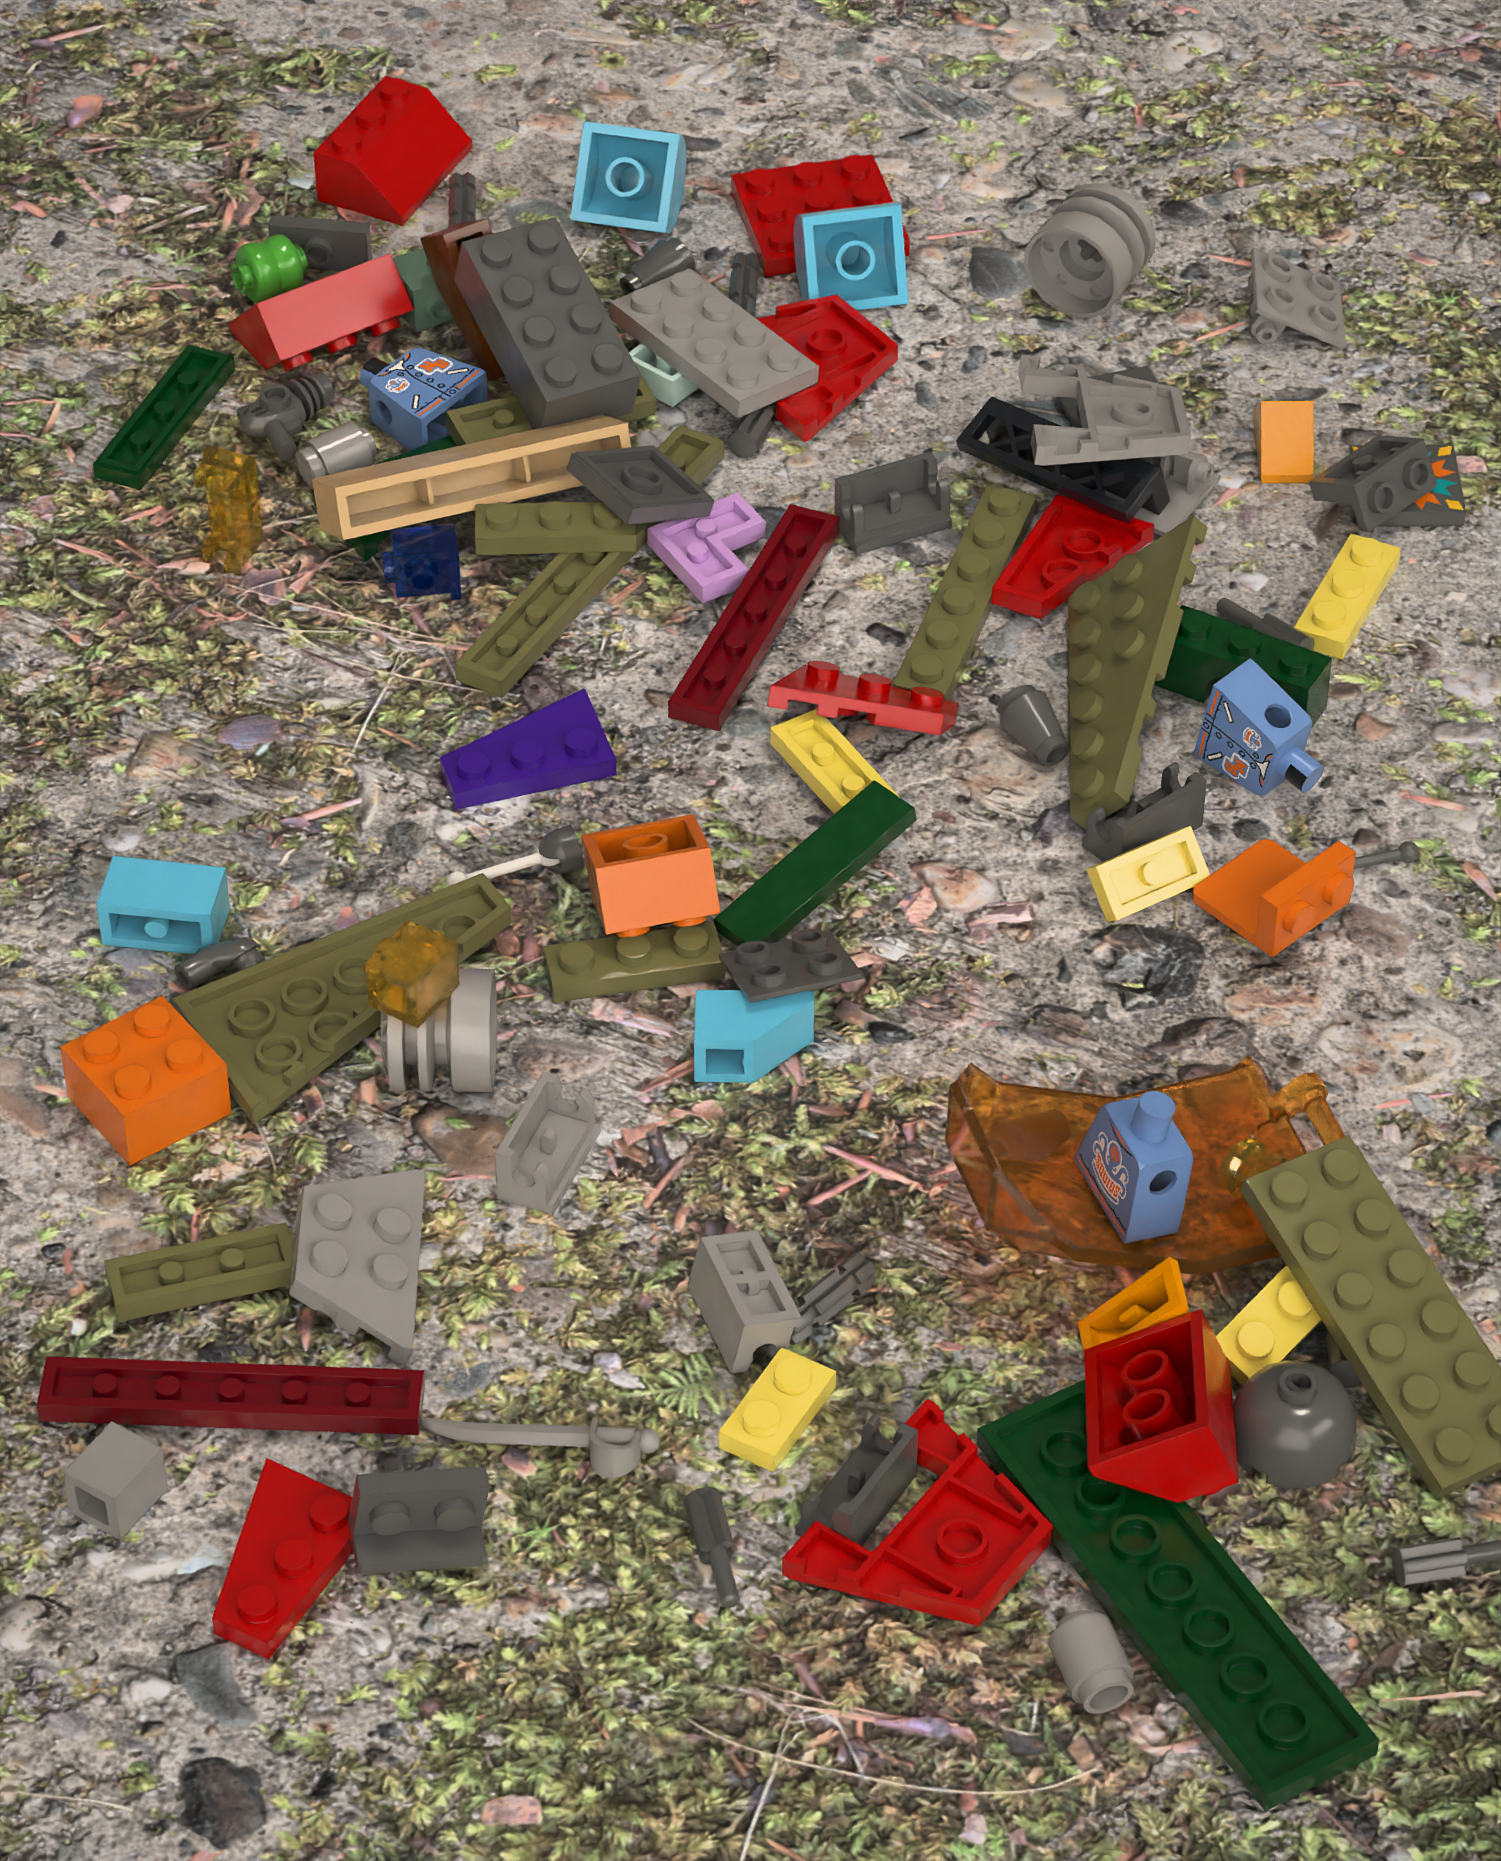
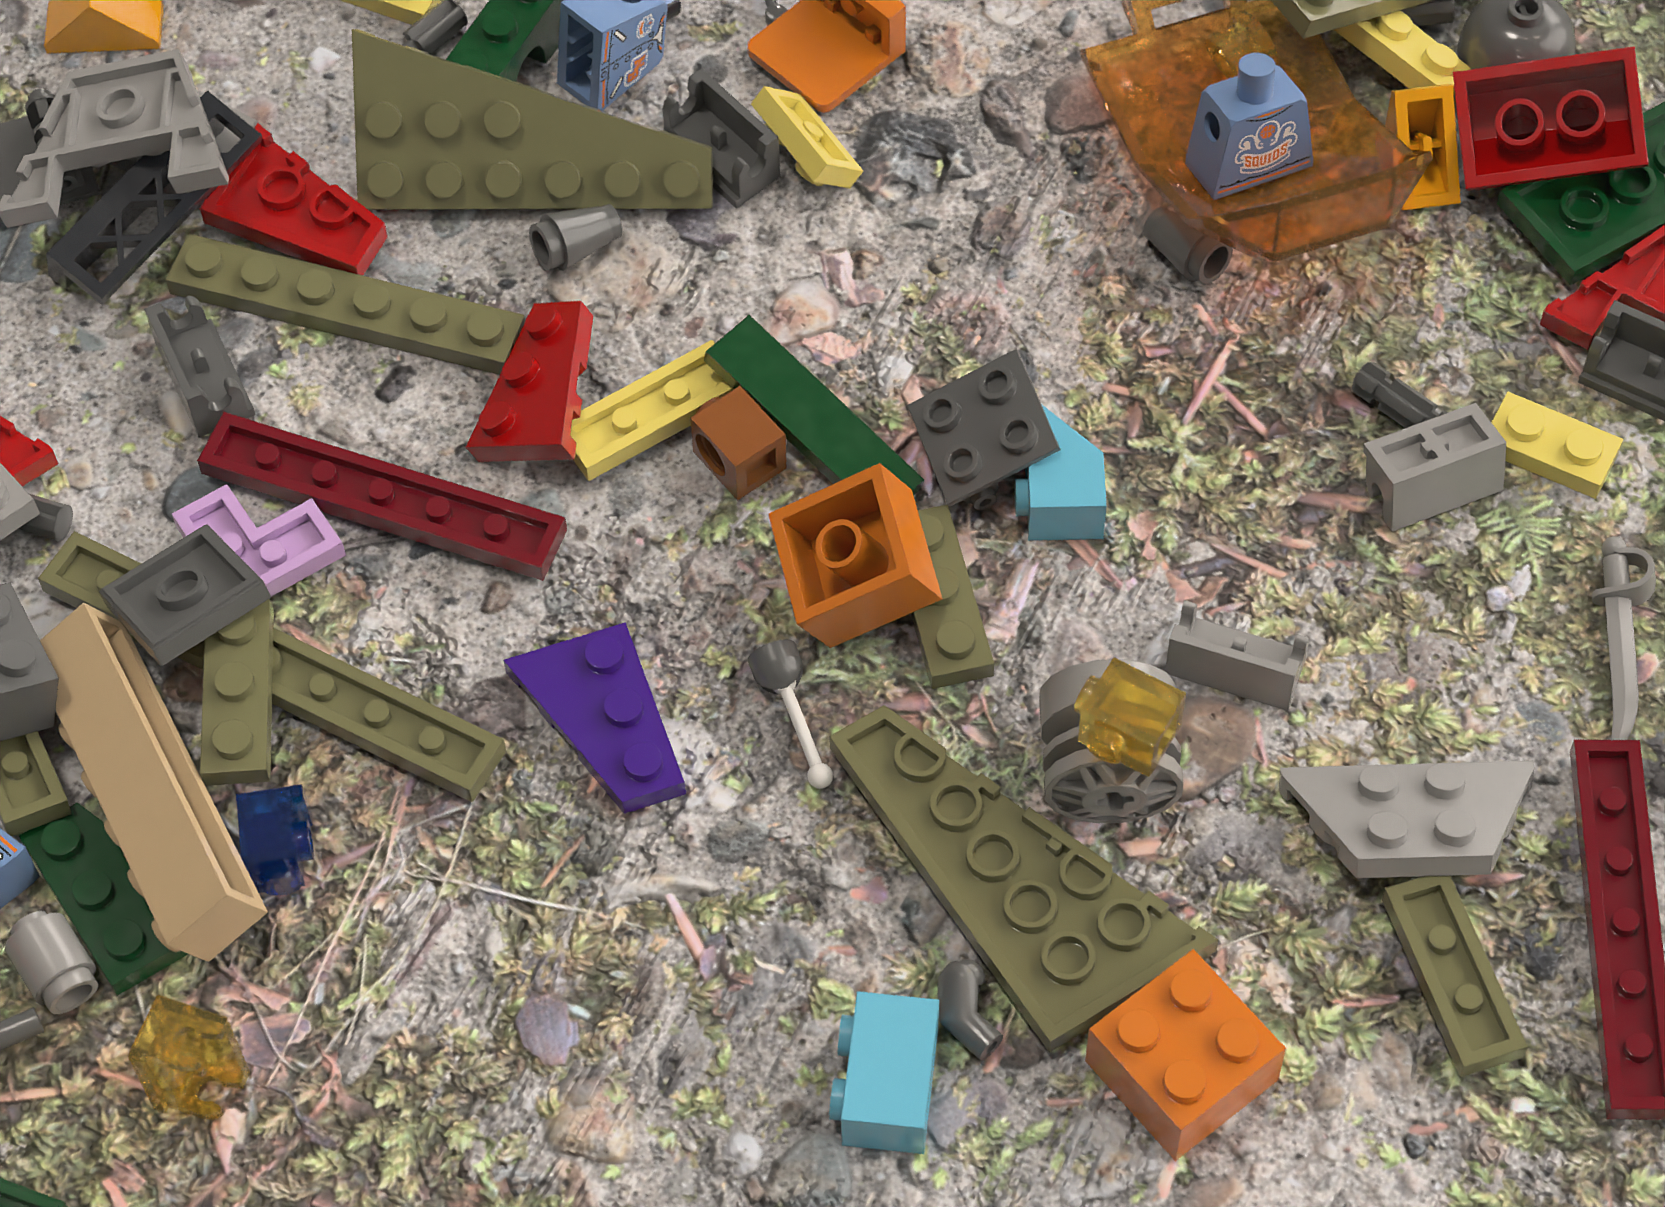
camera: 90 degrees left, 15 degrees up
none -> dark orange brick [690,386,787,501]

